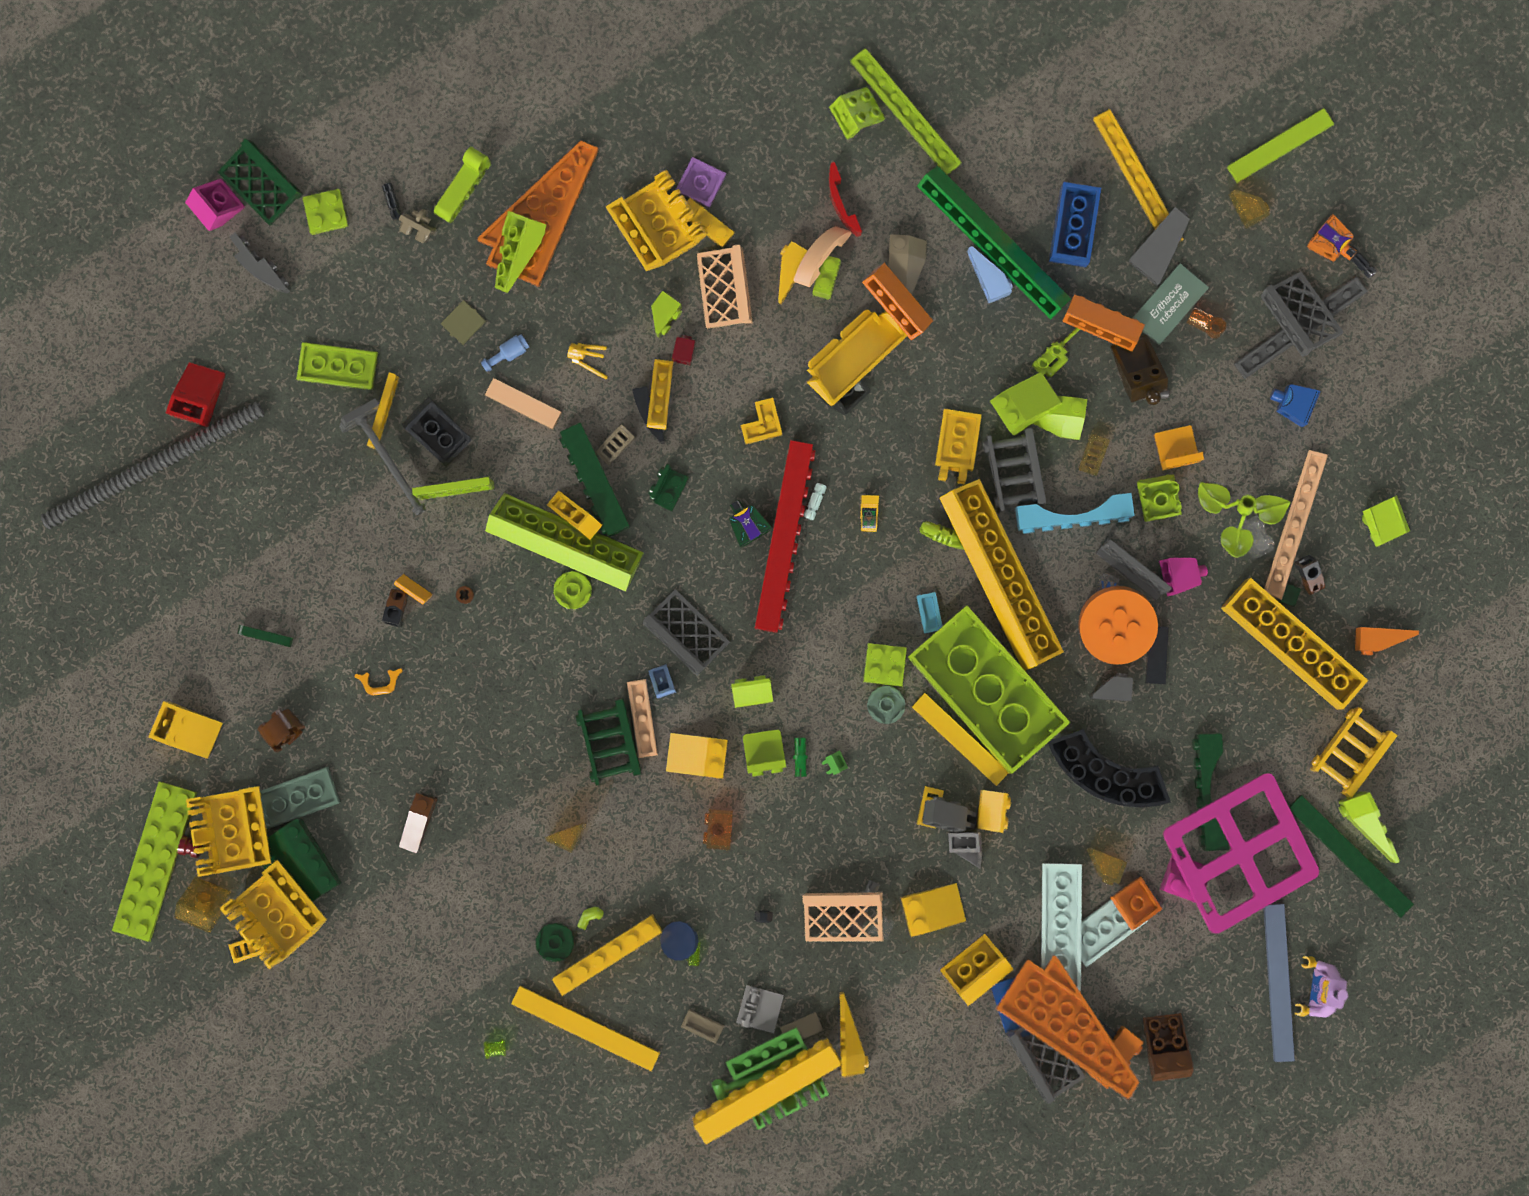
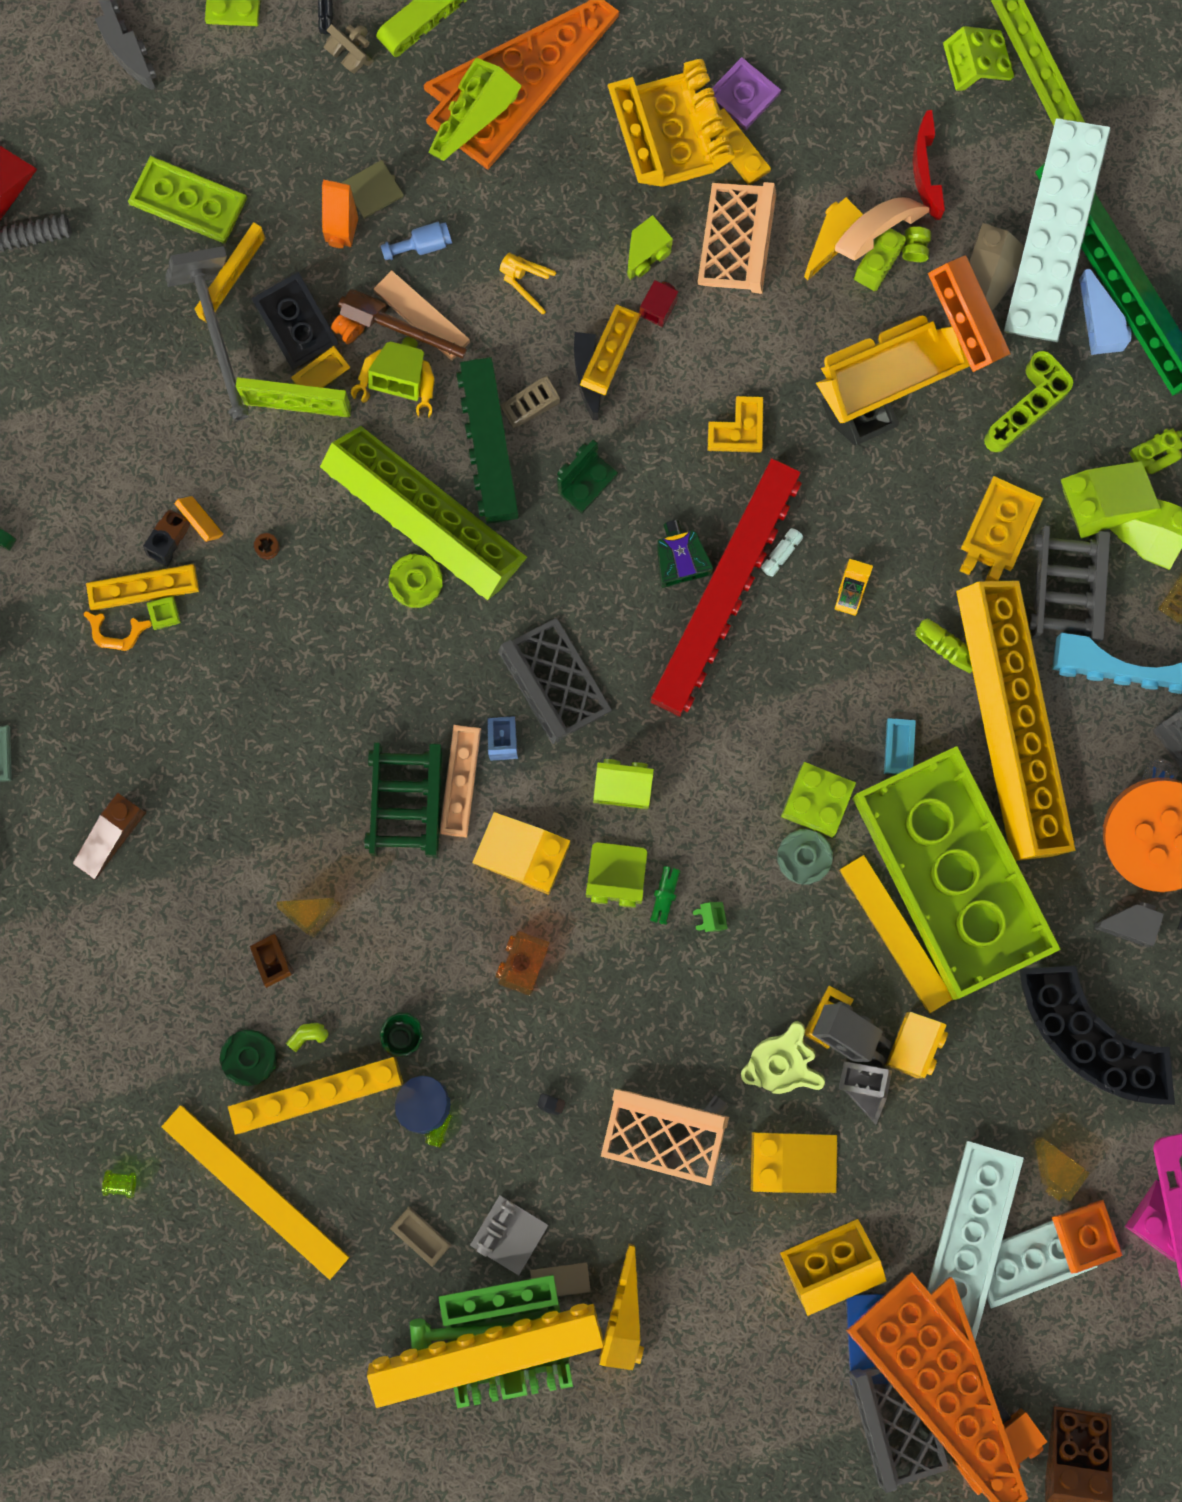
camera: 15 degrees right, 5 degrees down
yellow slope [547,490,602,540] -> none
none -> yellow tile [86,564,199,611]
none -> lime tile [147,596,181,630]
none -> reddish brown slope [250,933,295,988]
none -> yellow tile [291,346,350,388]
none -> orange slope [322,179,359,248]
none -> orange wheel [331,315,365,344]
none -> reddish brown piece [338,289,467,359]
none -> lime torso [351,337,435,419]
none -> dark green hair [380,1013,423,1057]
none -> yellowish green tile [741,1021,825,1094]
none -> lime wheel [902,227,932,262]
none -> lime beam [984,351,1073,452]
none -> light aqua plate [1004,118,1110,342]

